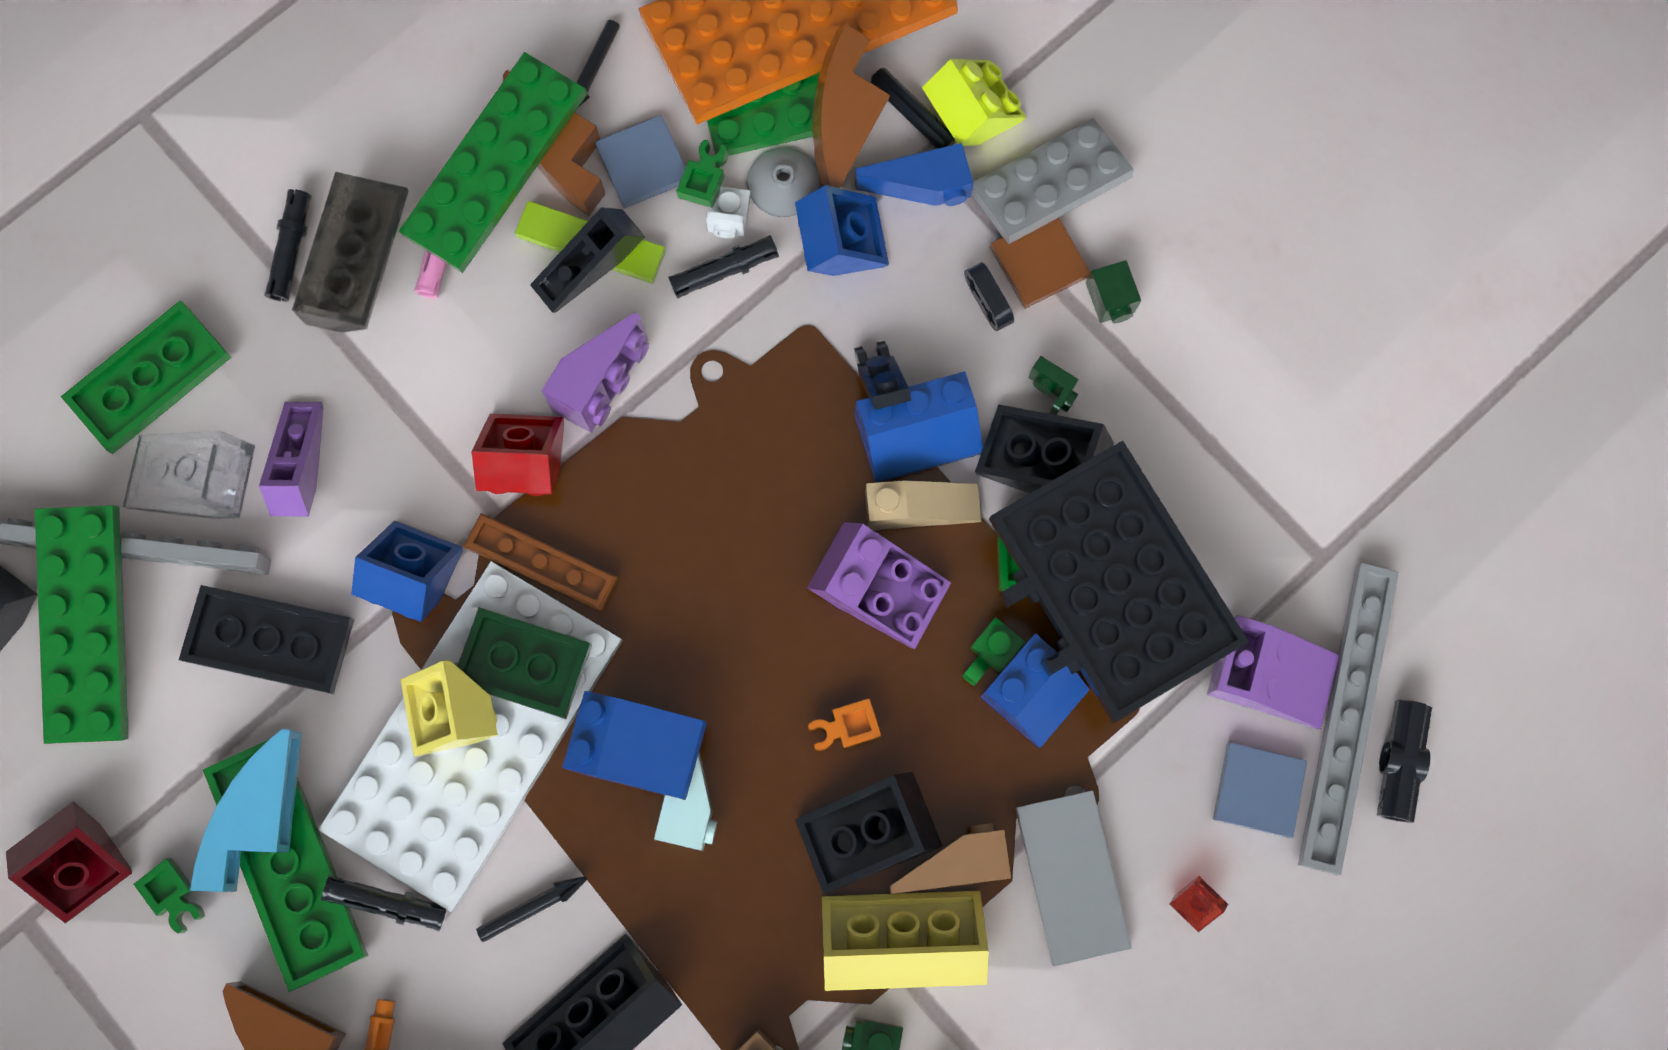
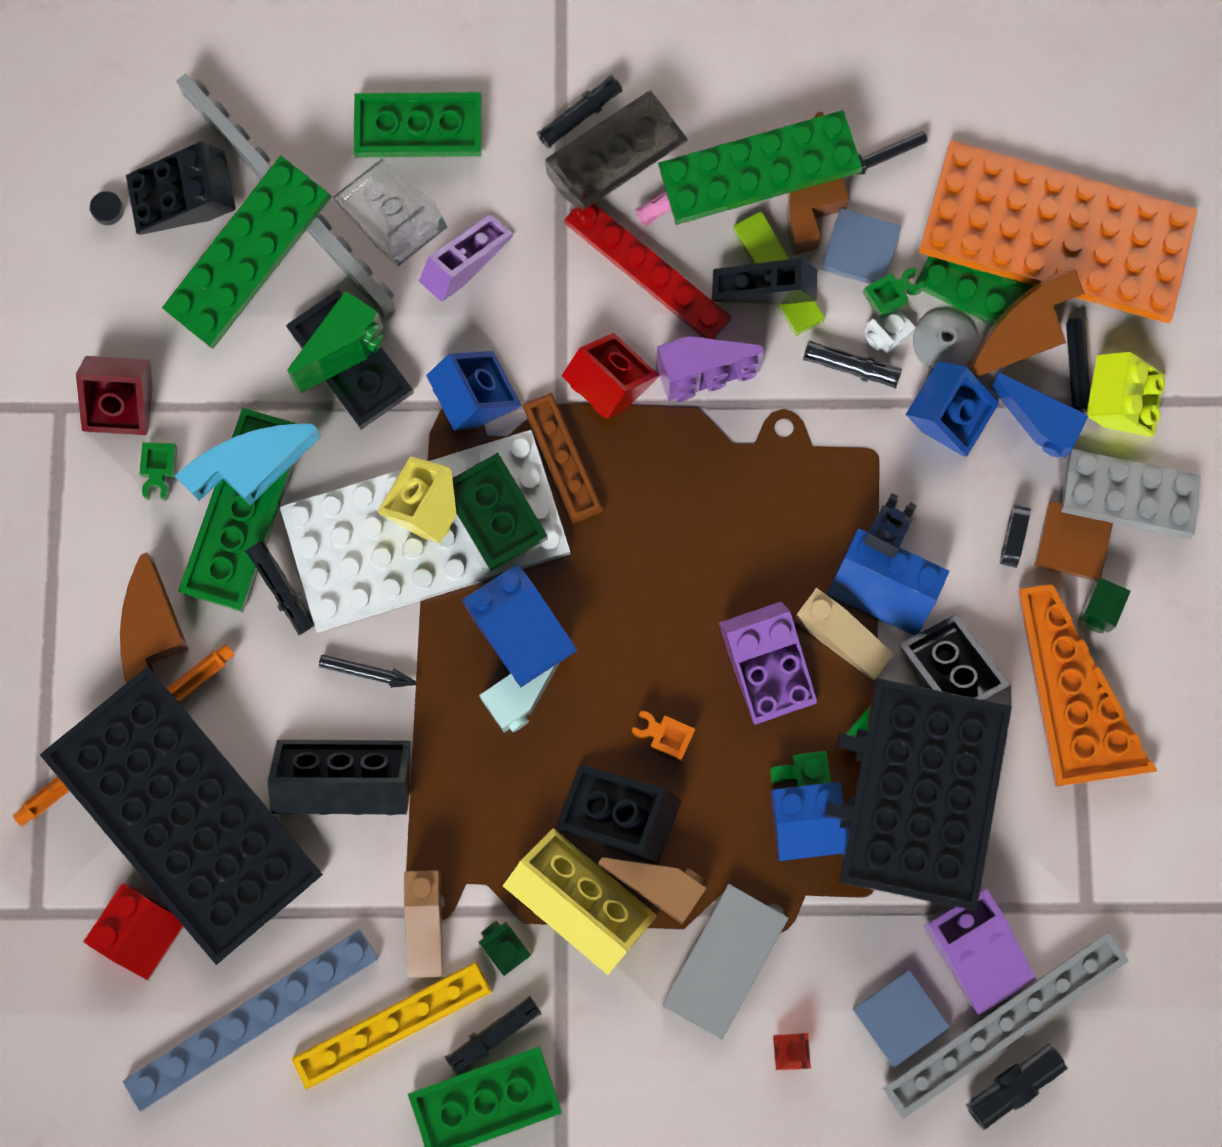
camera: 45 degrees right, 0 degrees up
dark green bracket [1028,356,1079,415] -> none
none -> green slope [287,291,385,393]
none -> red plate [564,196,731,339]
none -> orange wing [1017,584,1157,788]

